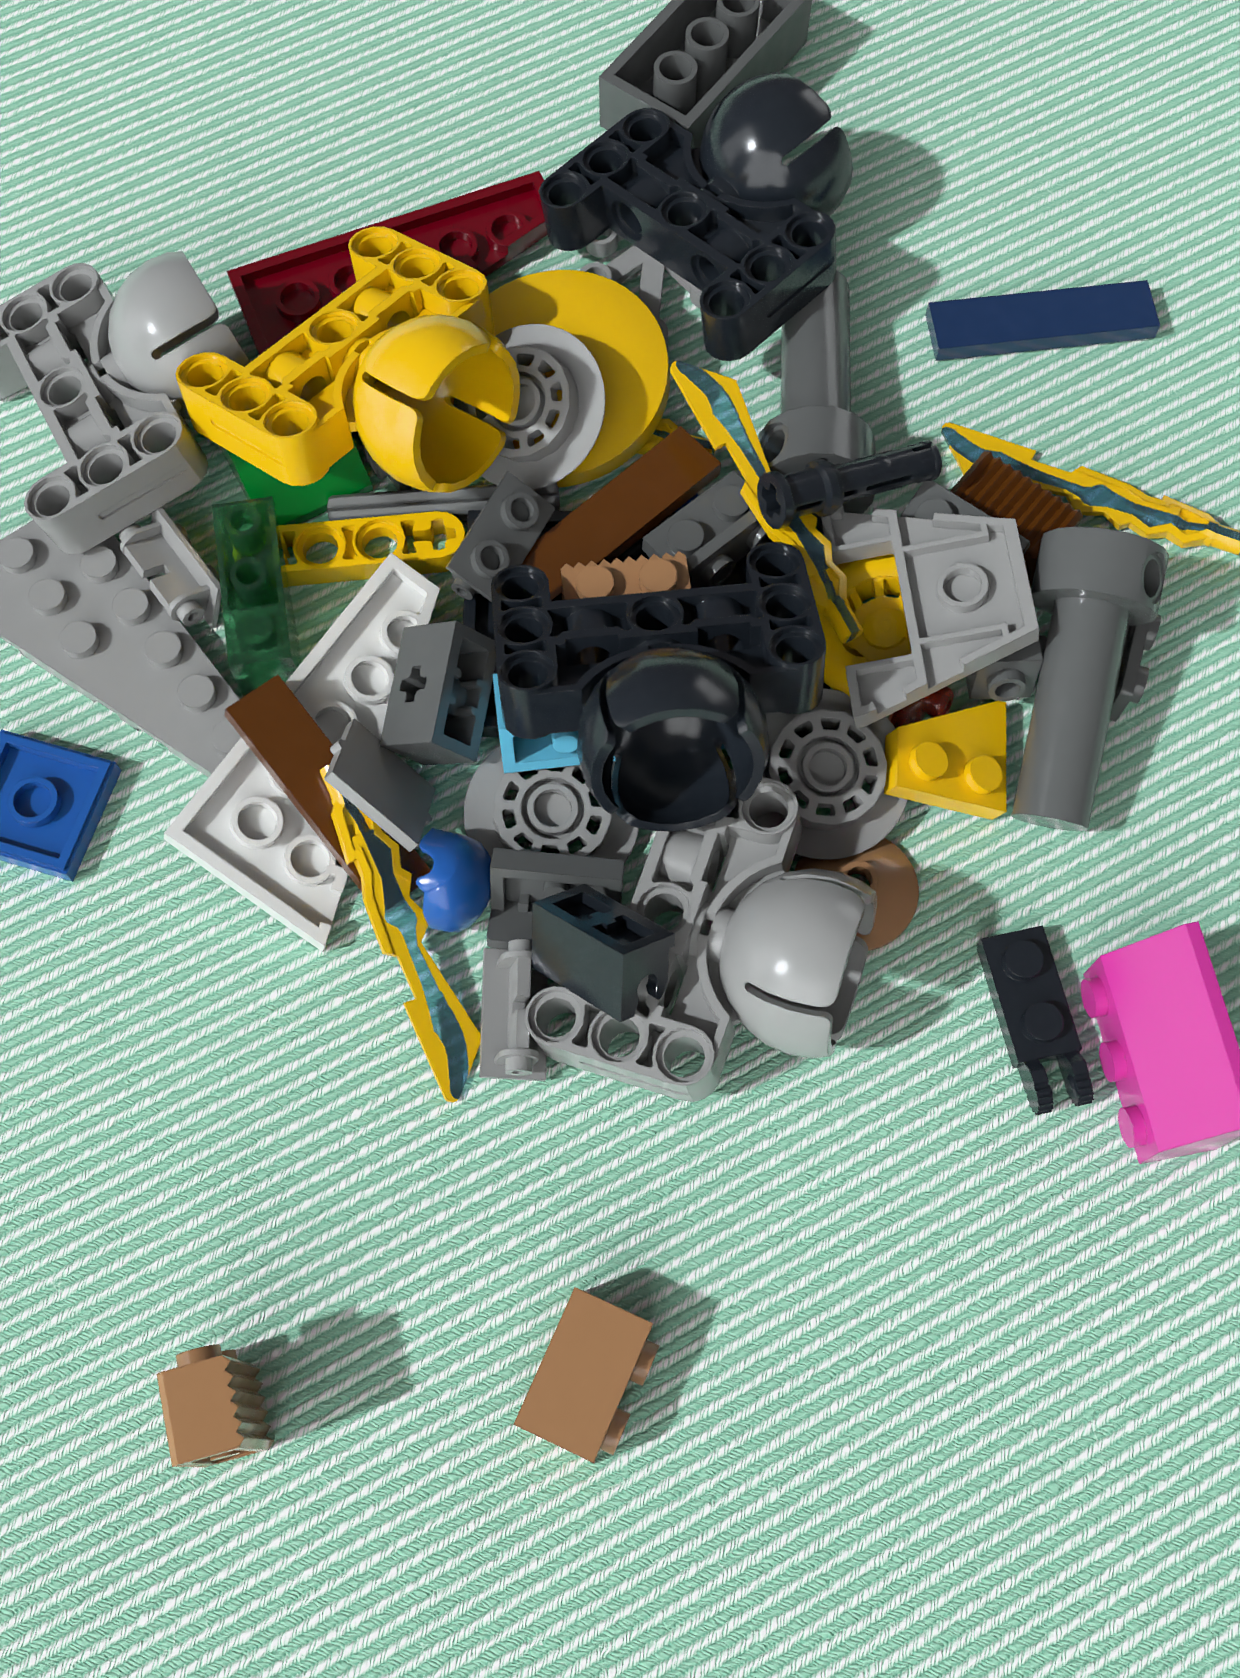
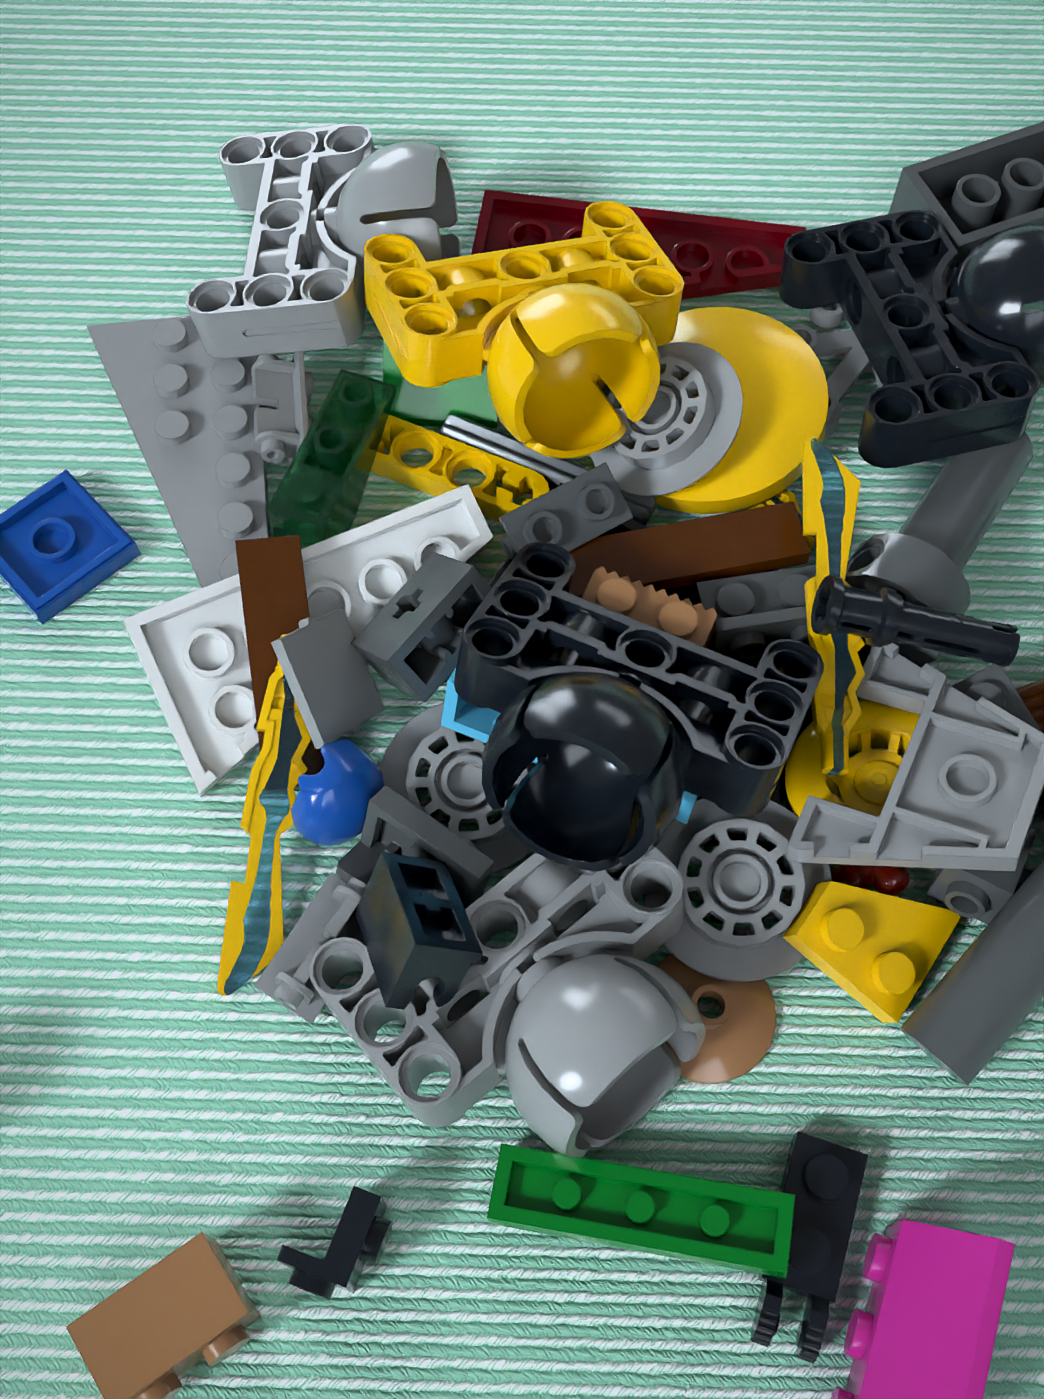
camera: 30 degrees right, 5 degrees down
none -> black bracket [276,1186,393,1300]
none -> green plate [487,1143,795,1278]

